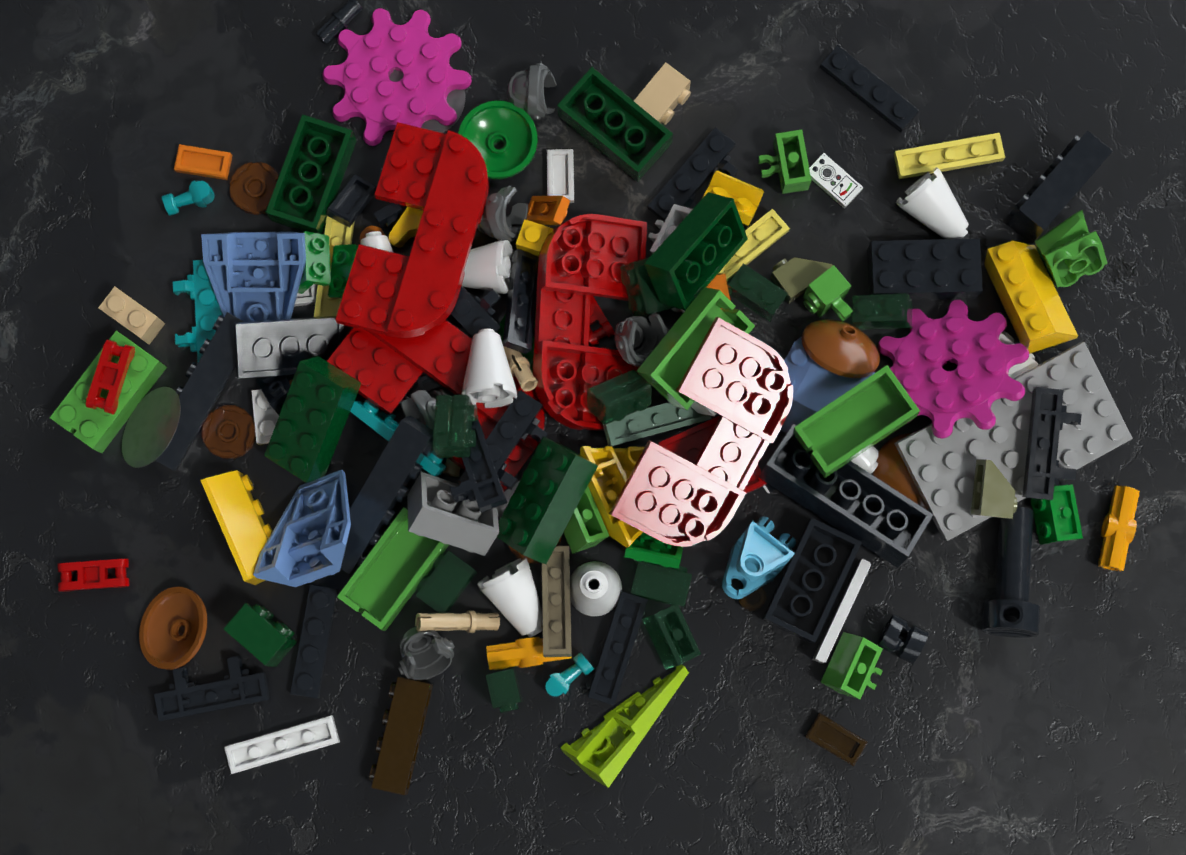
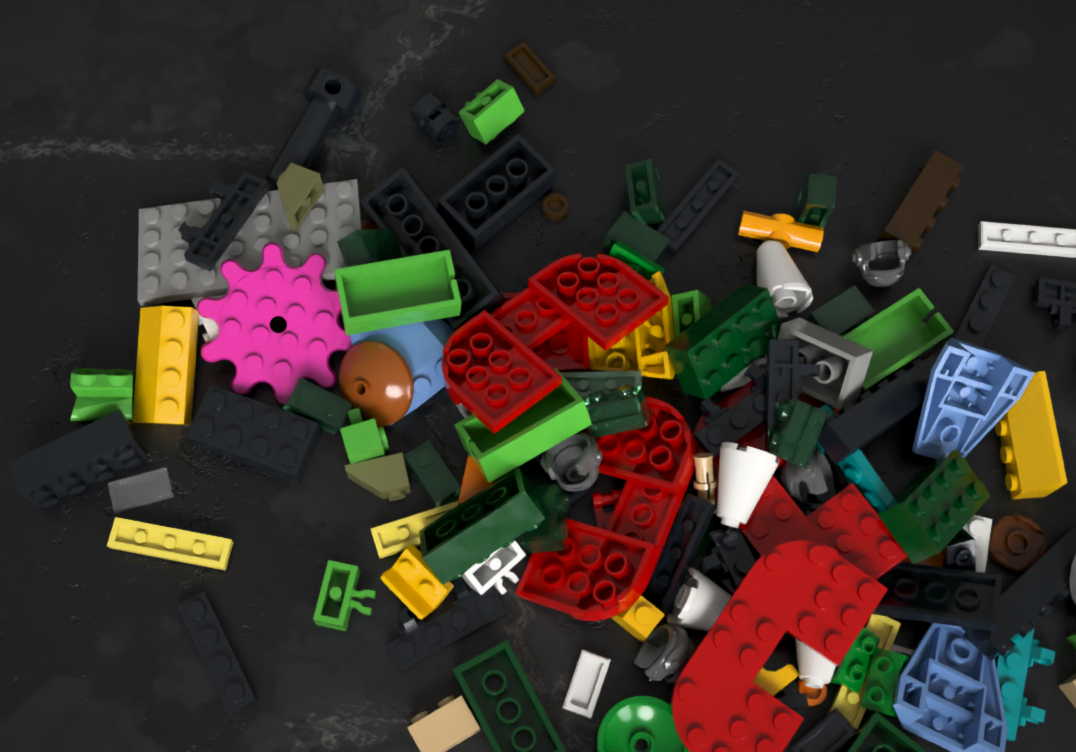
camera: 170 degrees left, 10 degrees down
dark green brick [224,603,298,667] -> none
tan pin [415,611,500,633] -> none
orange plate [526,196,571,225] -> none
dark tan plate [542,546,572,657] -> none
teal leg [546,652,594,697] -> none
lime wedge [561,663,689,788] -> none
white cone [570,561,622,616] -> none
medium azure piece [722,516,796,599] -> none
white tile [809,153,863,209] -> none
white tile [812,559,871,664] -> none
white cone [896,167,969,239] -> none
green bracket [1031,484,1083,545] -> none
light orange piece [1098,486,1140,572] -> none
none -> clear tile [108,467,174,513]
none -> clear green brick [337,229,403,267]

